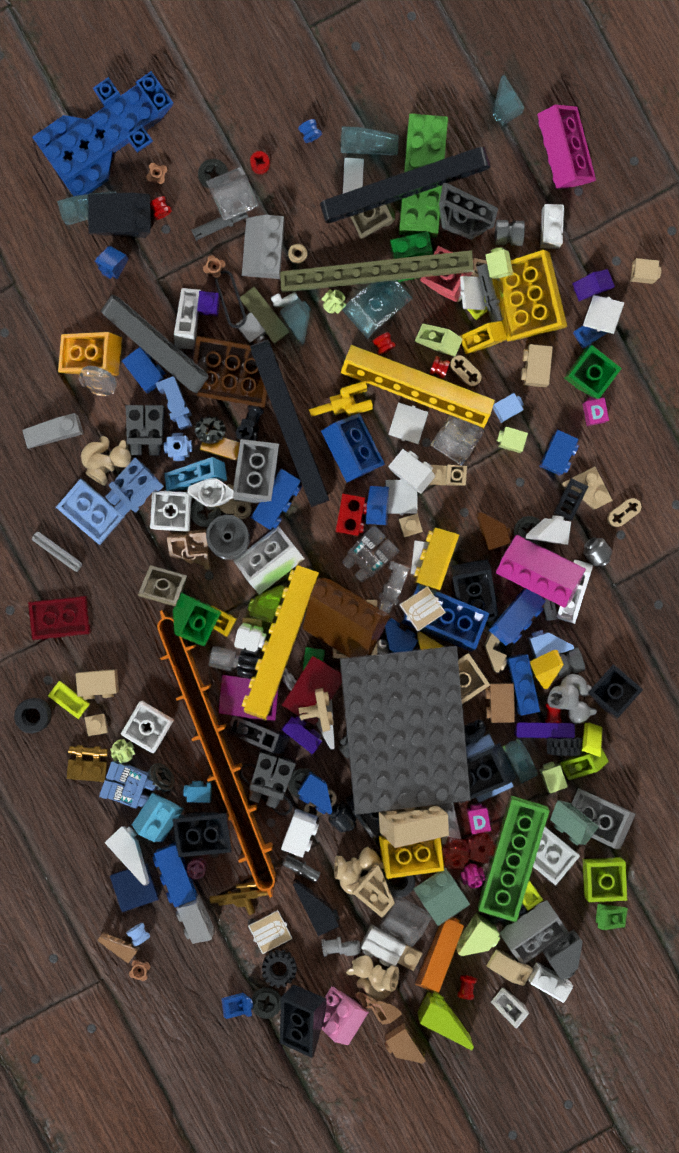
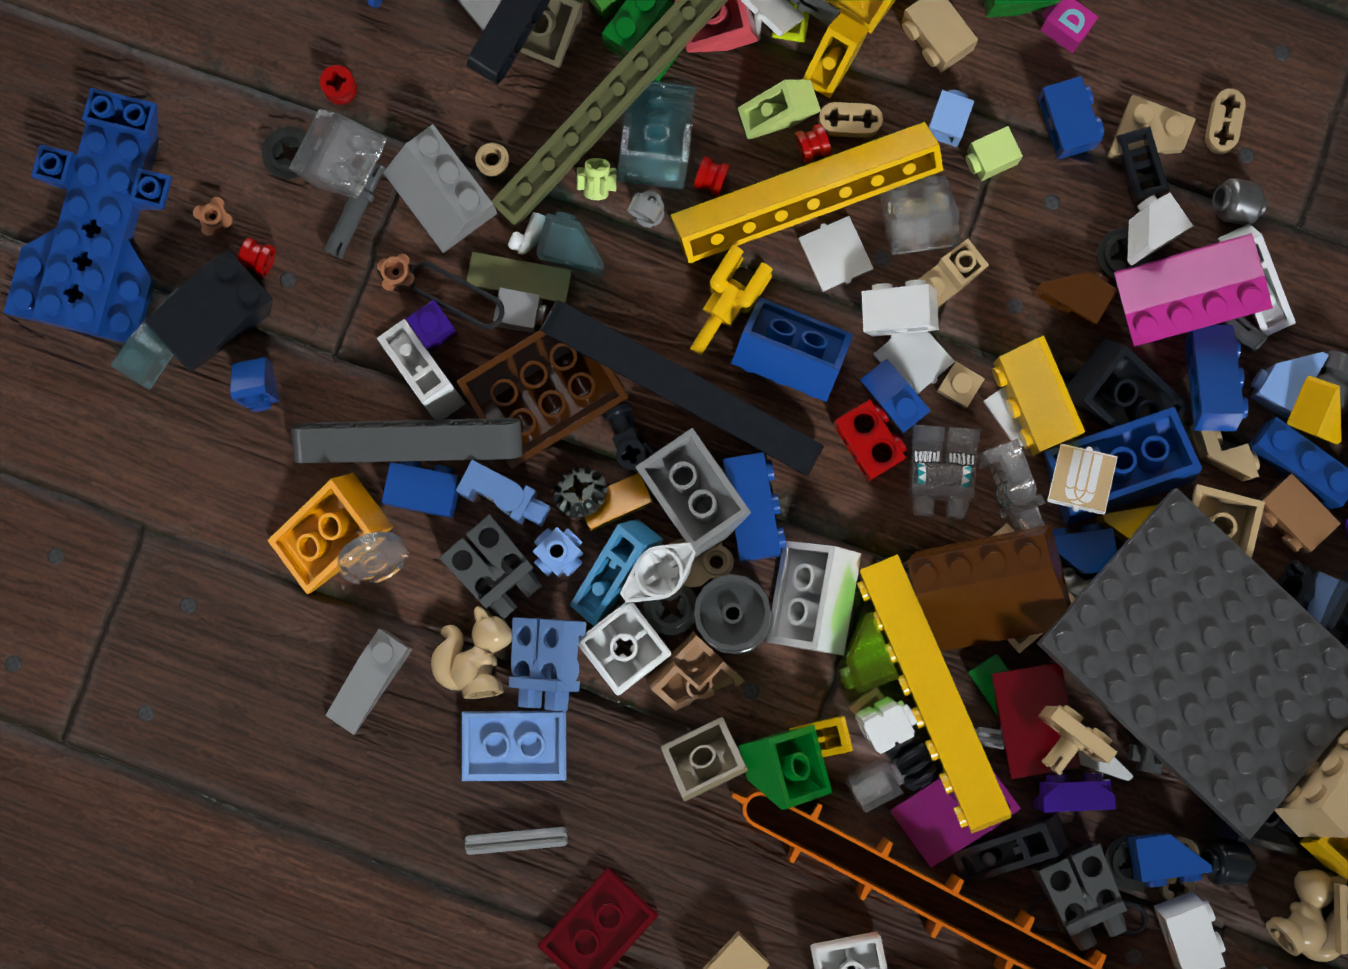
camera: 40 degrees left, 5 degrees down
none -> light grey connector [627,191,664,228]

